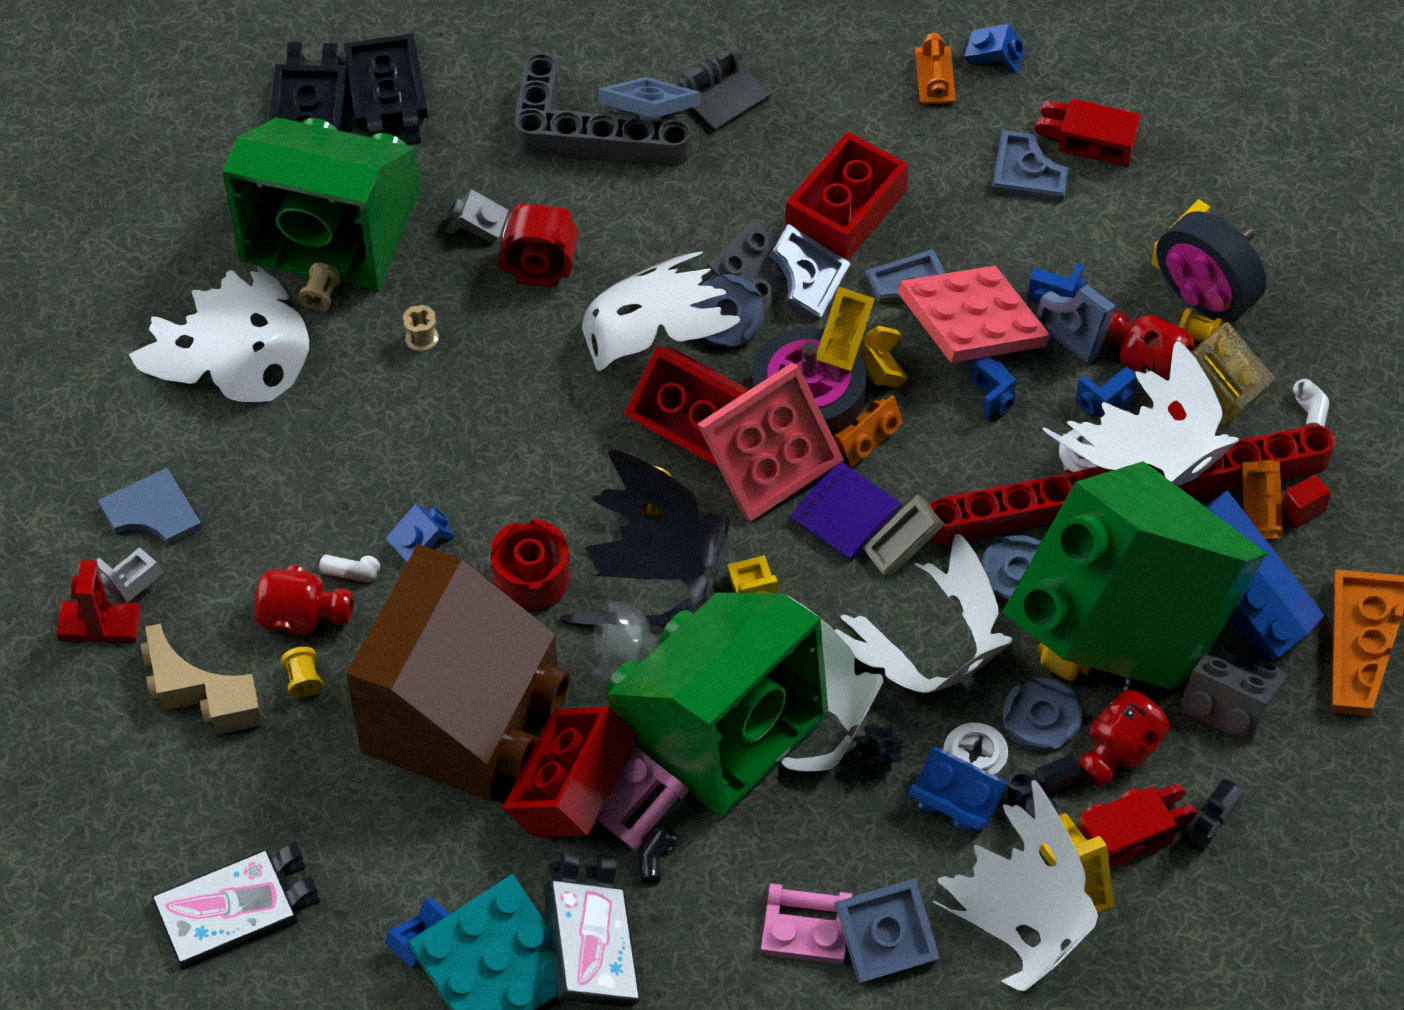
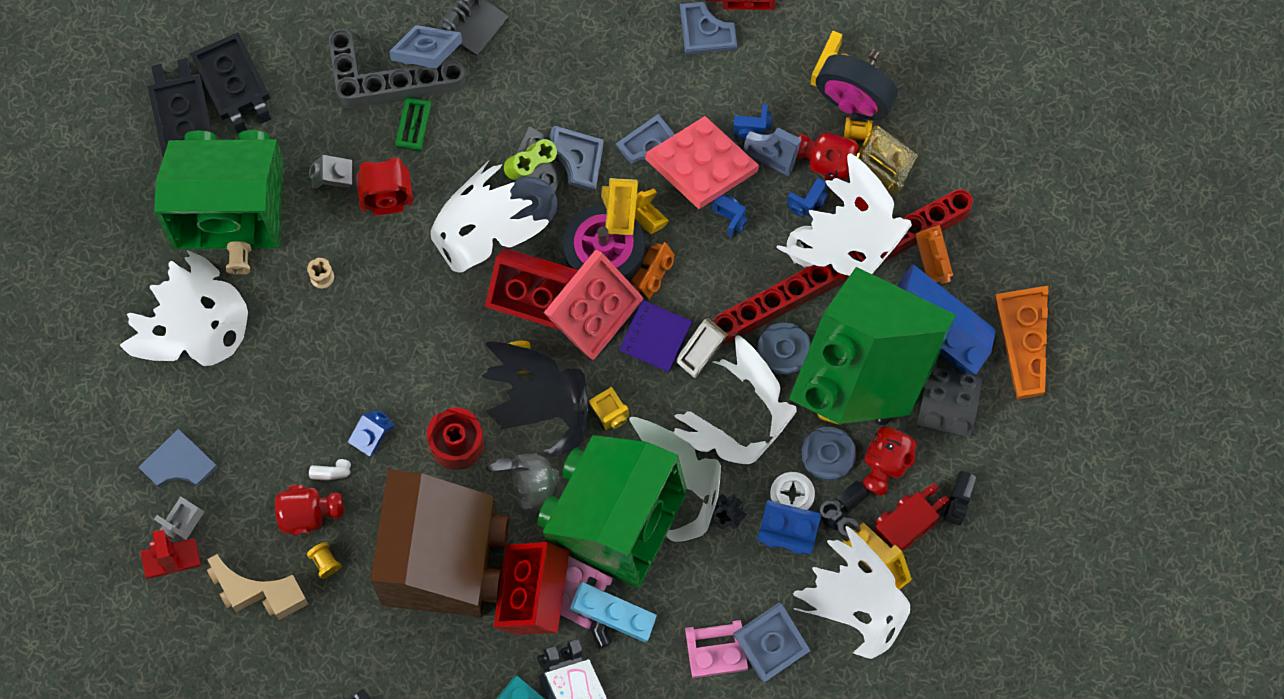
camera: 15 degrees left, 15 degrees up
red brick [785,131,909,261] -> none
red piece [1282,474,1331,528] -> none
white arm [1293,379,1329,427] -> none
none -> green tile [395,97,432,152]
none -> lime axle [504,139,557,180]
none -> medium azure plate [570,582,657,642]

